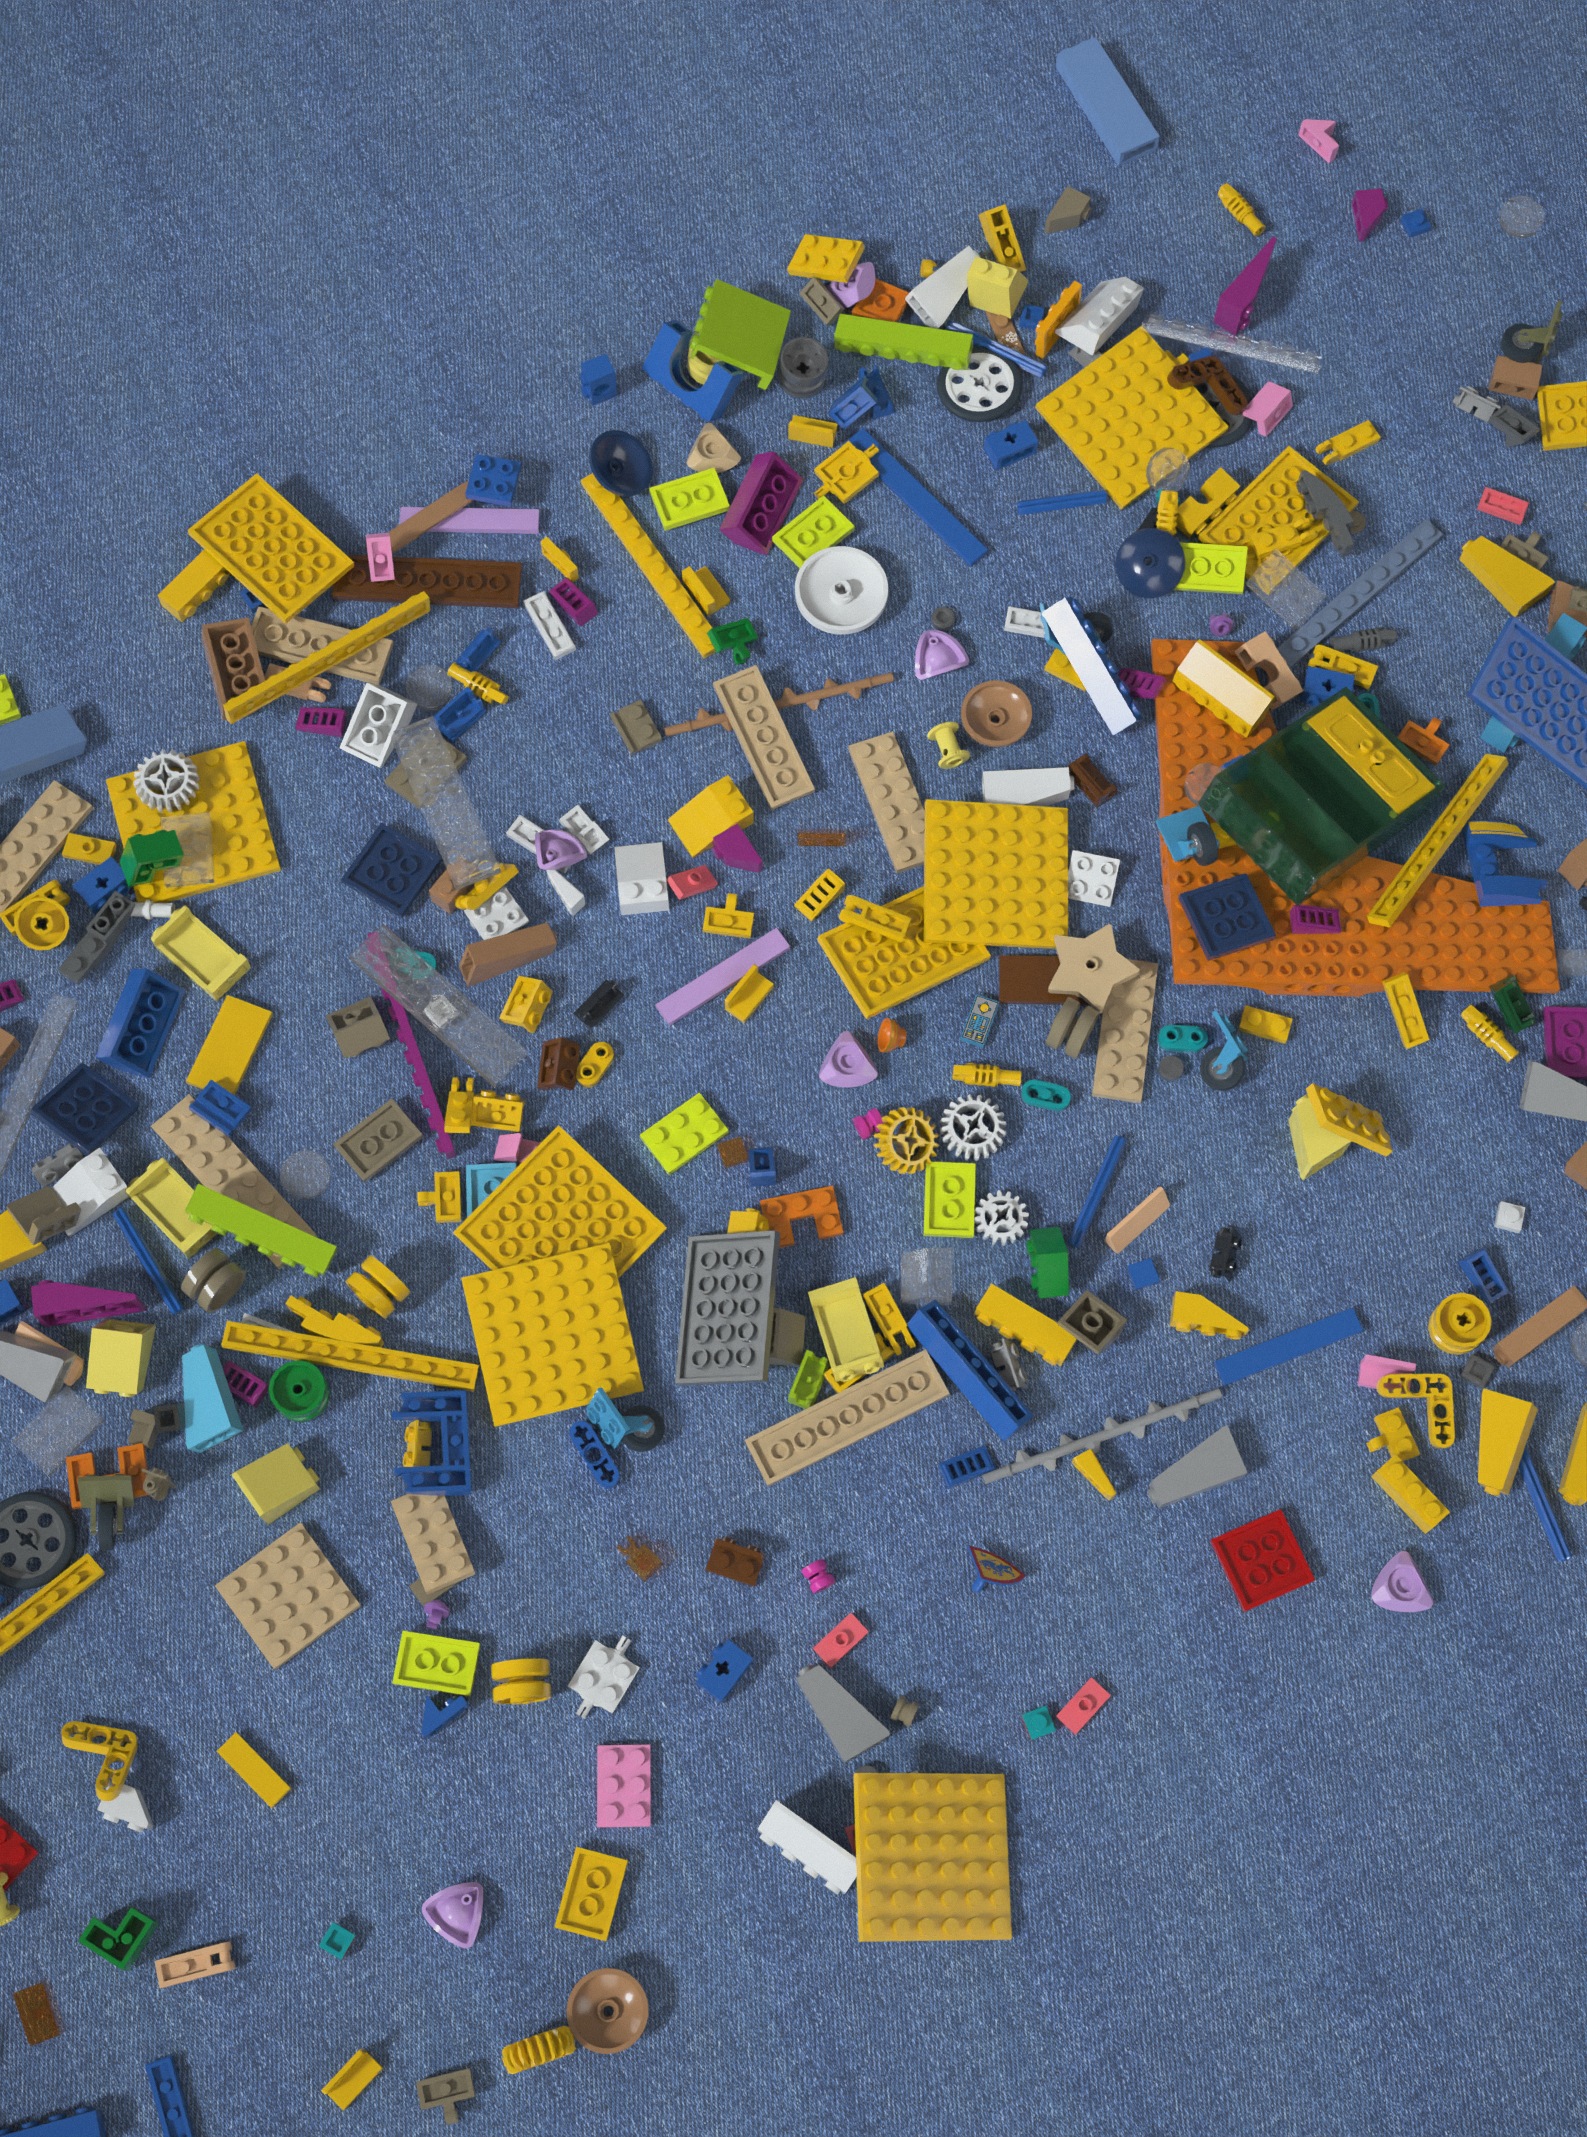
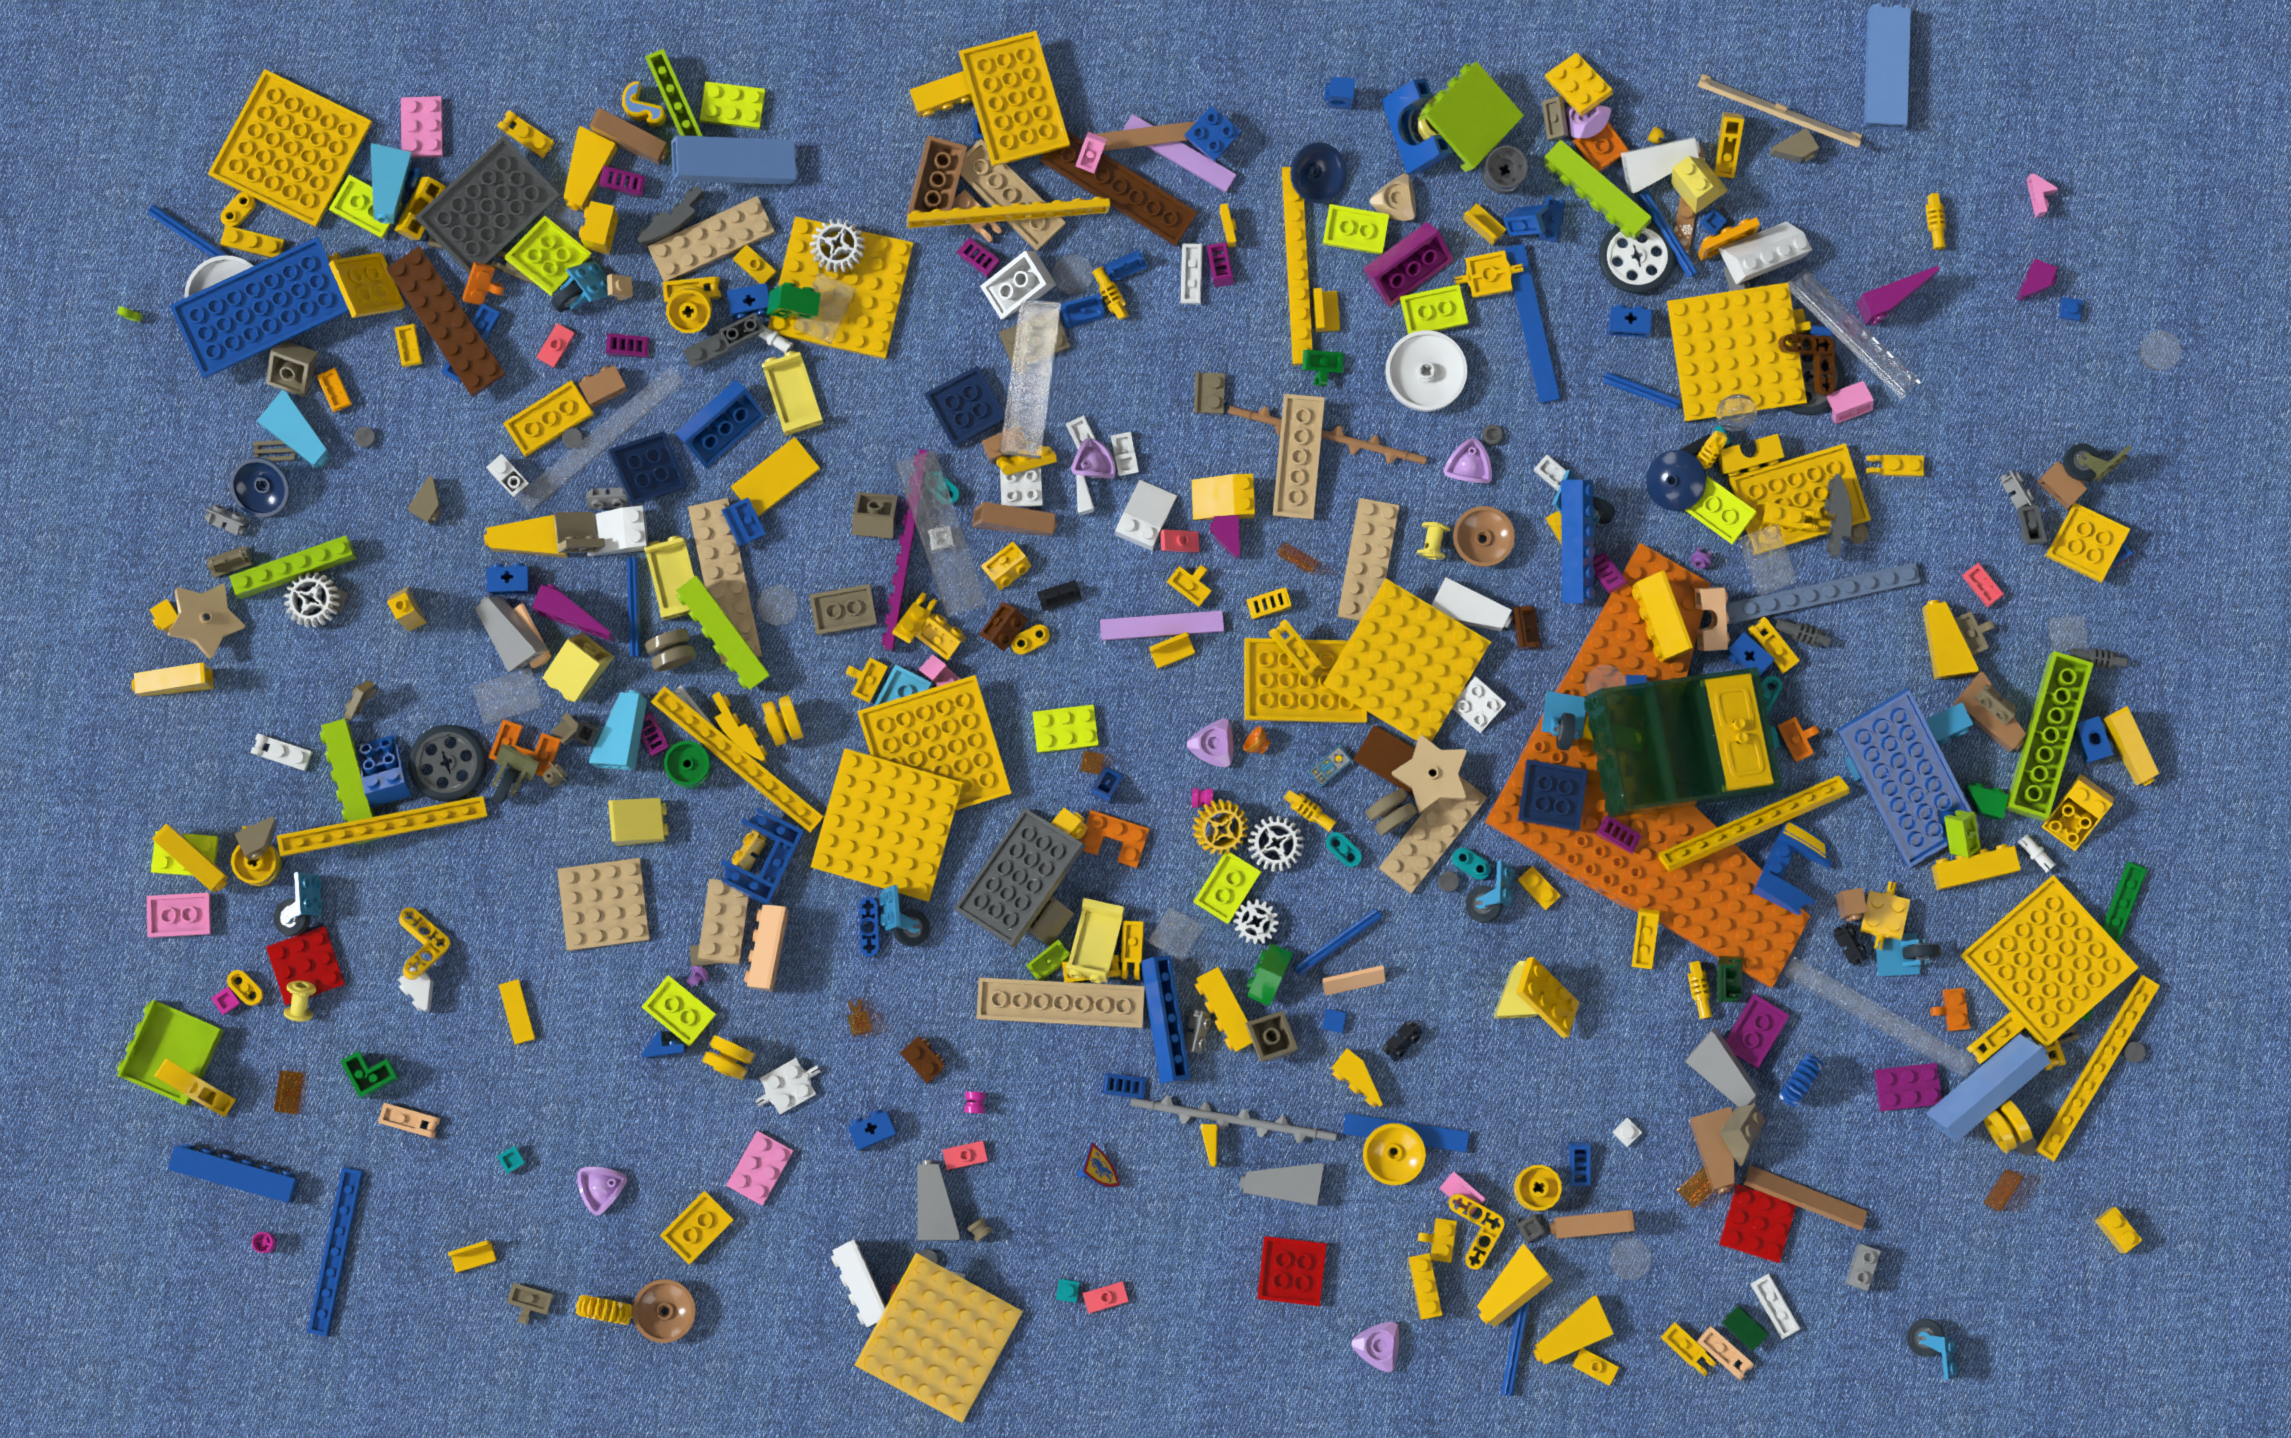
camera: 30 degrees right, 10 degrees up
none -> light nougat slope [744,905,789,992]
none -> yellow dish [1363,1123,1426,1185]
none -> tan piece [1697,74,1862,148]

